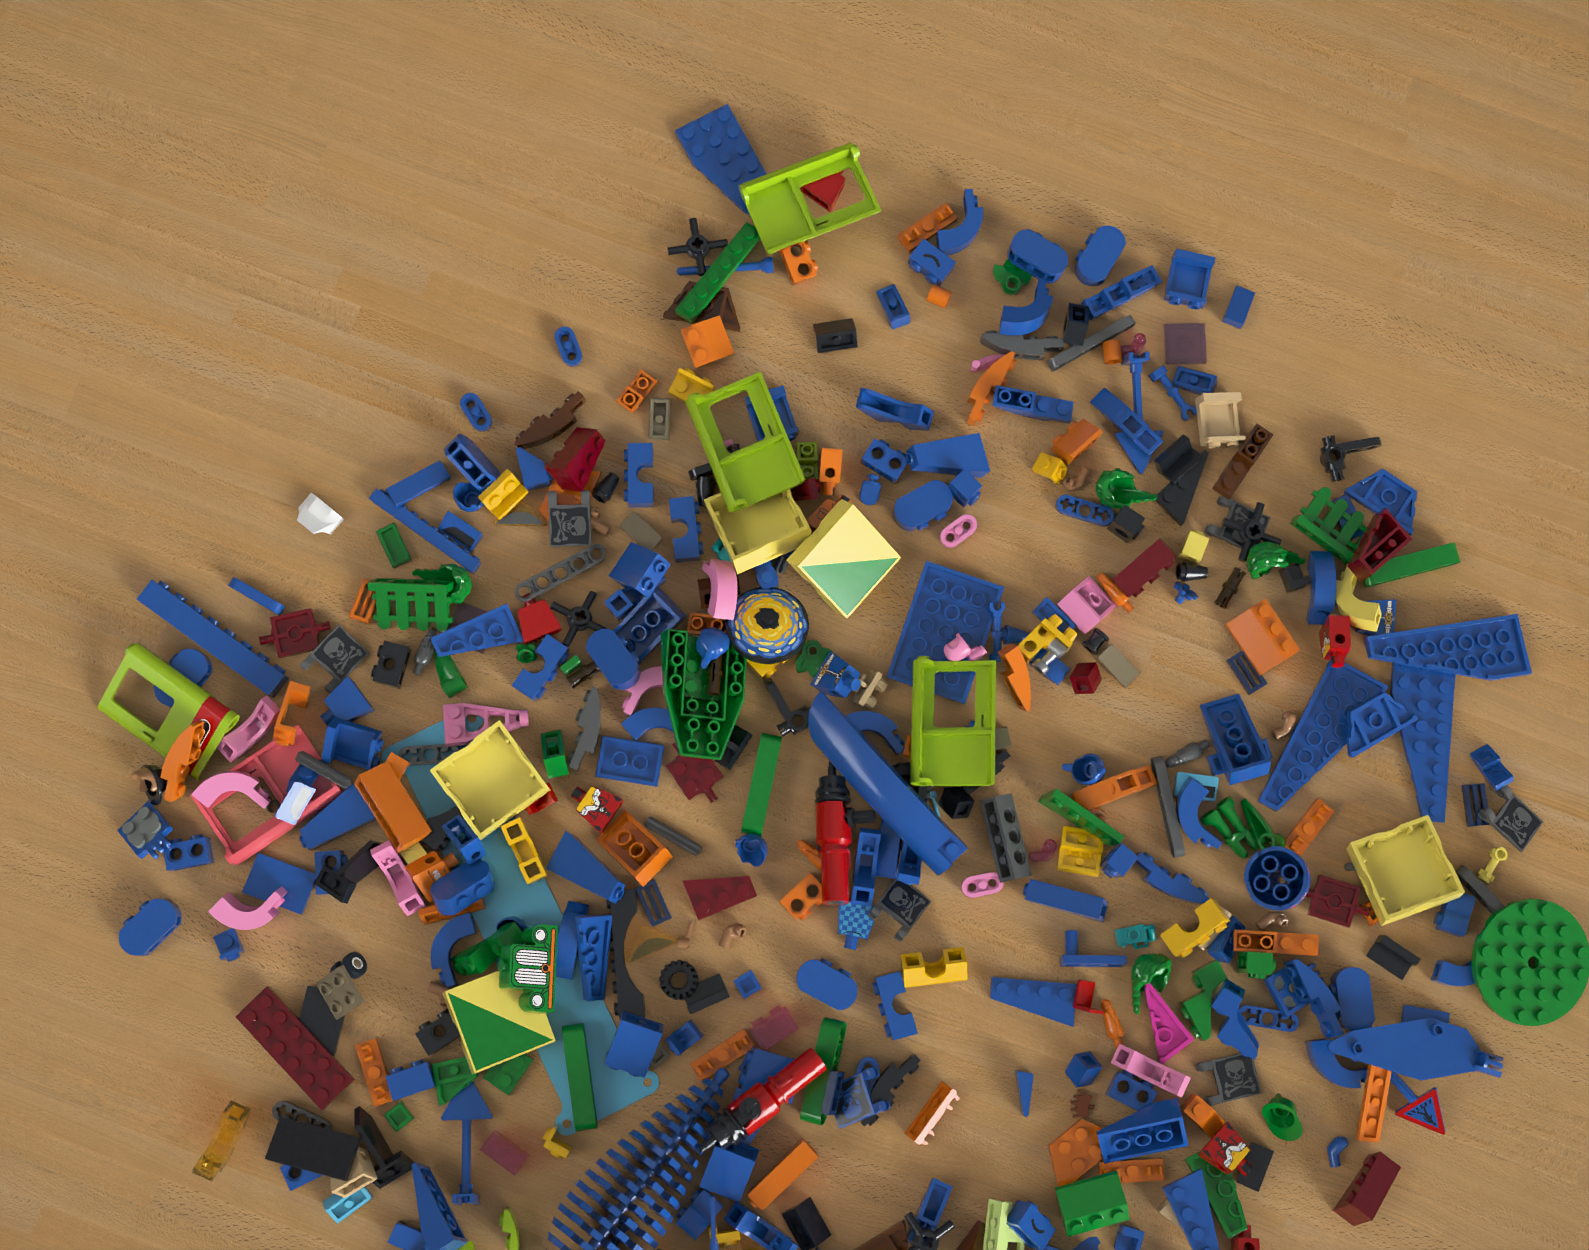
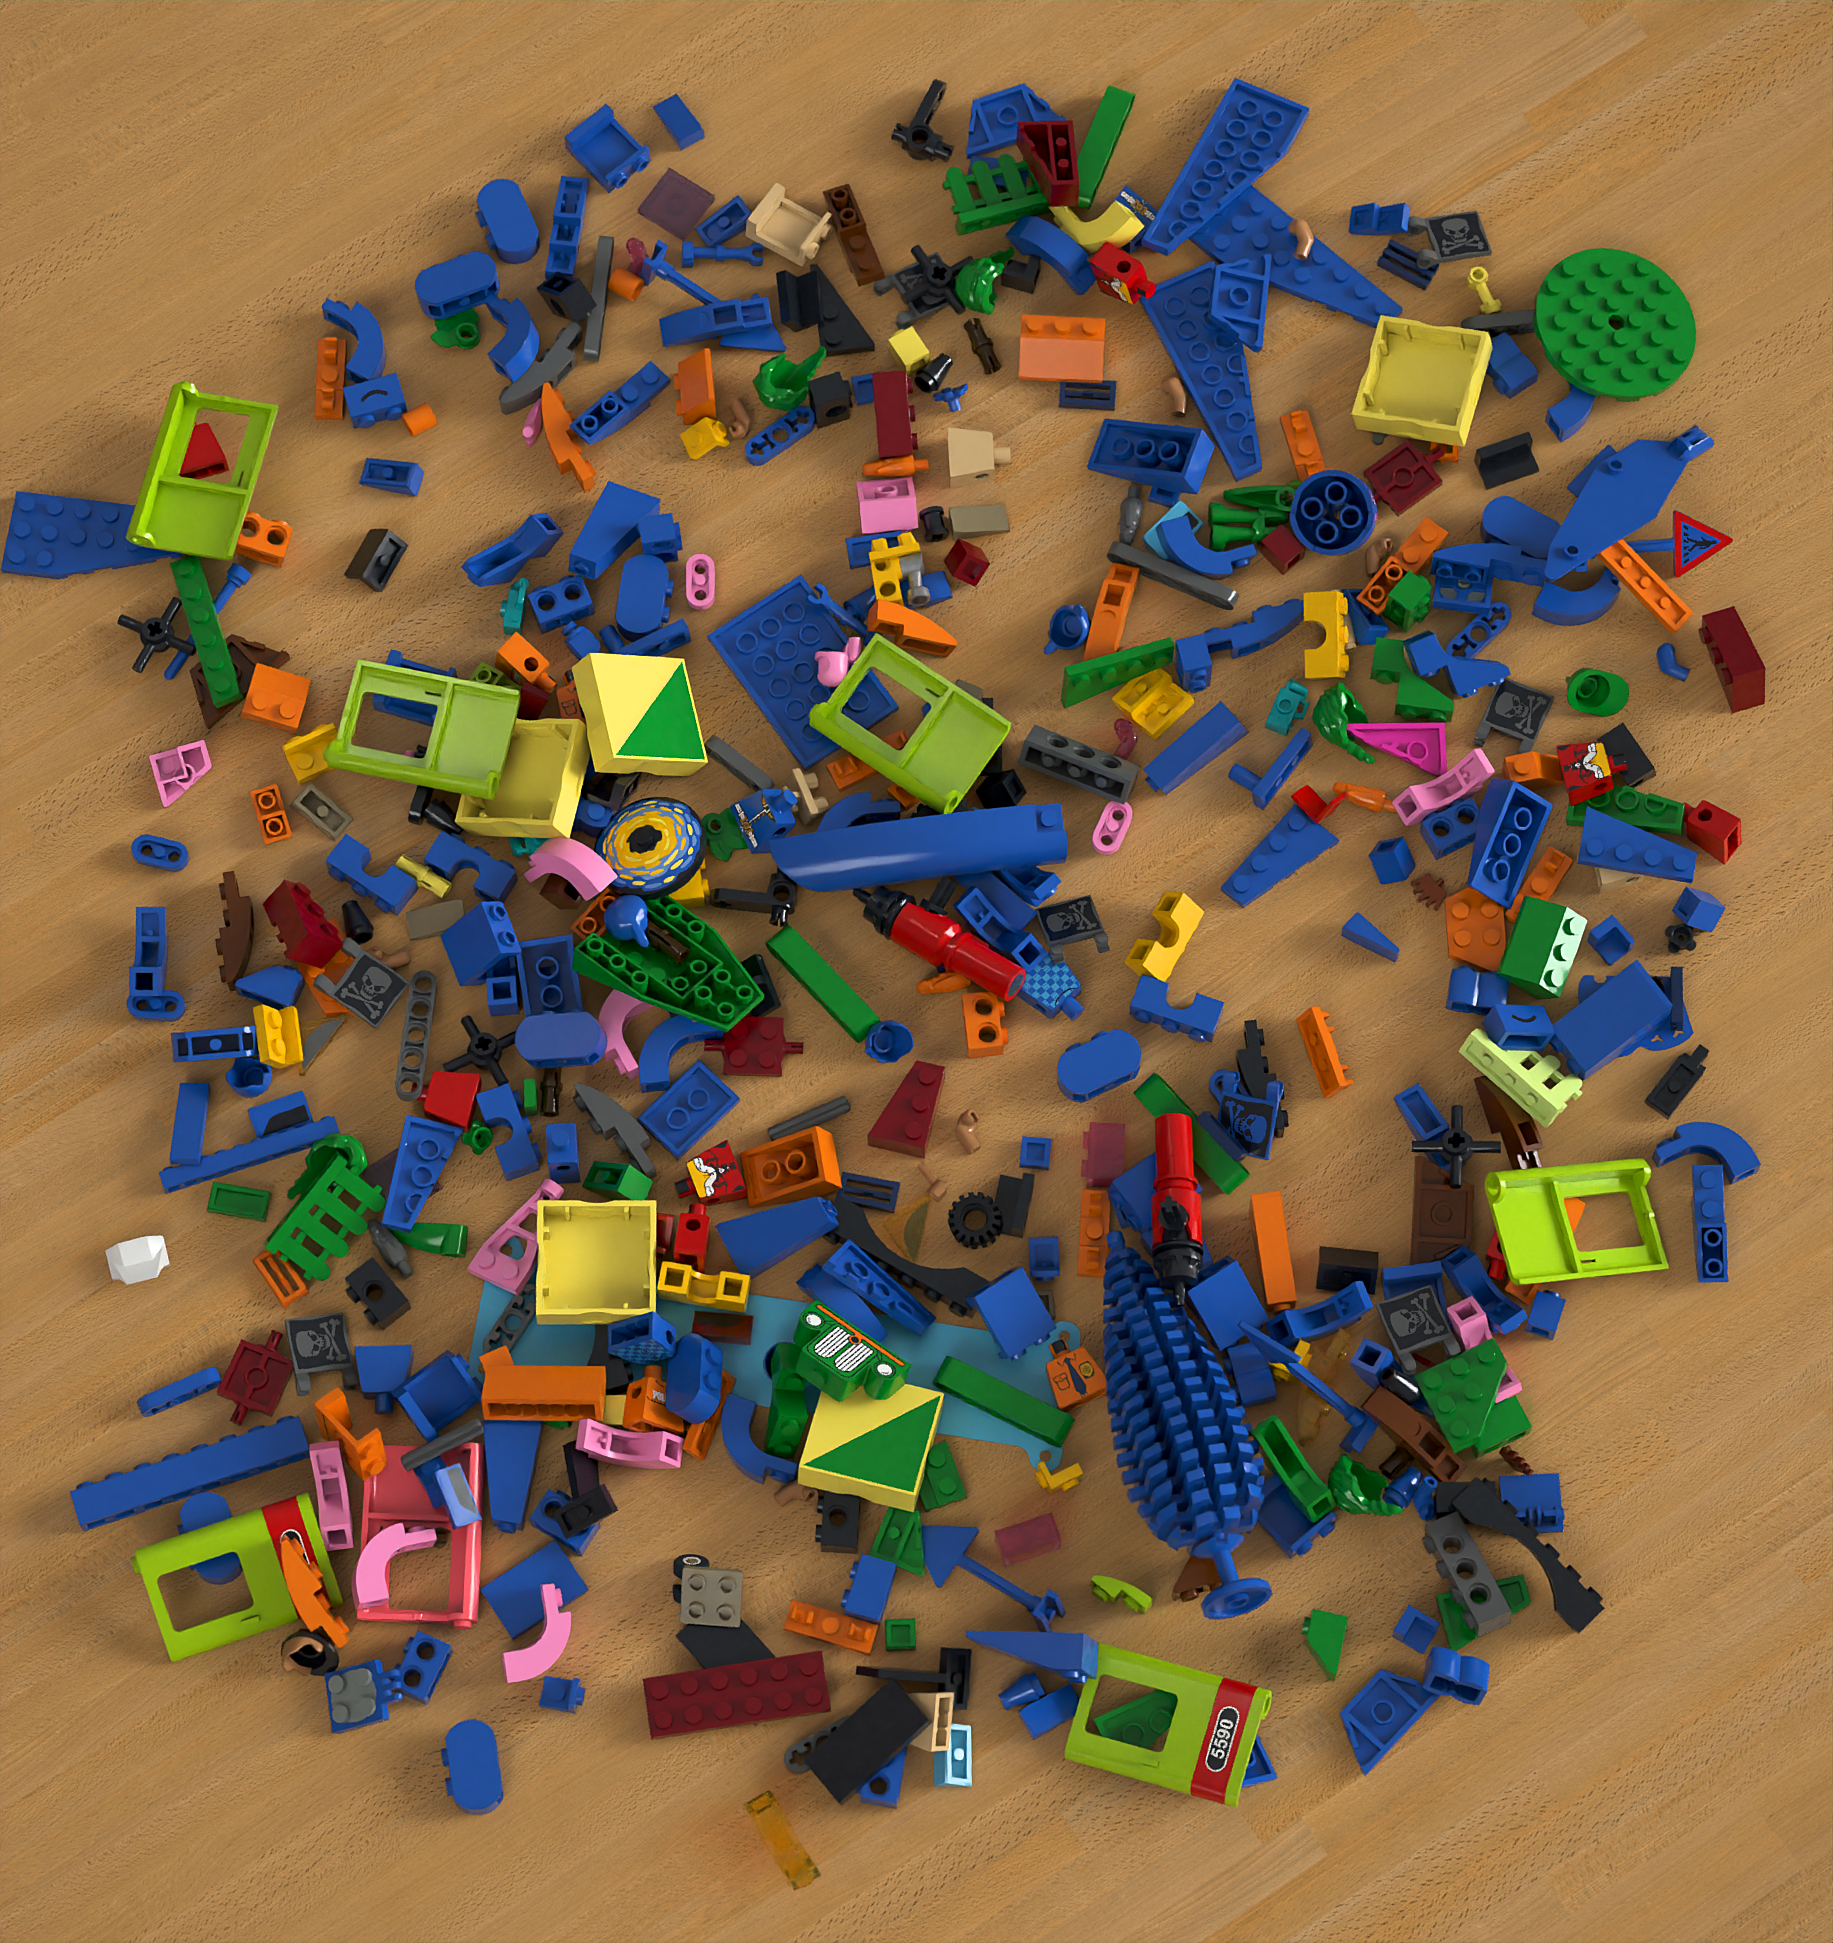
camera: 45 degrees left, 10 degrees down
none -> blue arch [129,907,168,996]
none -> bright pink slope [149,740,212,808]
none -> light yellow pin [395,854,453,899]
none -> teal piece [500,578,529,635]
none -> blue torso [546,1123,581,1184]
none -> black panel [587,772,642,811]
none -> blue piece [599,618,691,657]
none -> red torso [674,1203,711,1274]
none -> clear red slope [691,1311,754,1345]
none -> dark grey beam [704,735,775,792]
none -> orange plate [827,728,909,792]
none -> blue tile [851,372,878,406]
none -> tan torso [947,428,1011,488]
none -> blue cone [998,1672,1045,1710]
none -> orange torso [1046,1339,1107,1413]
none -> dark red panel [1260,525,1305,575]
none -> medium nougat arm [1288,219,1314,261]
none -> blue brick [1445,966,1509,1016]

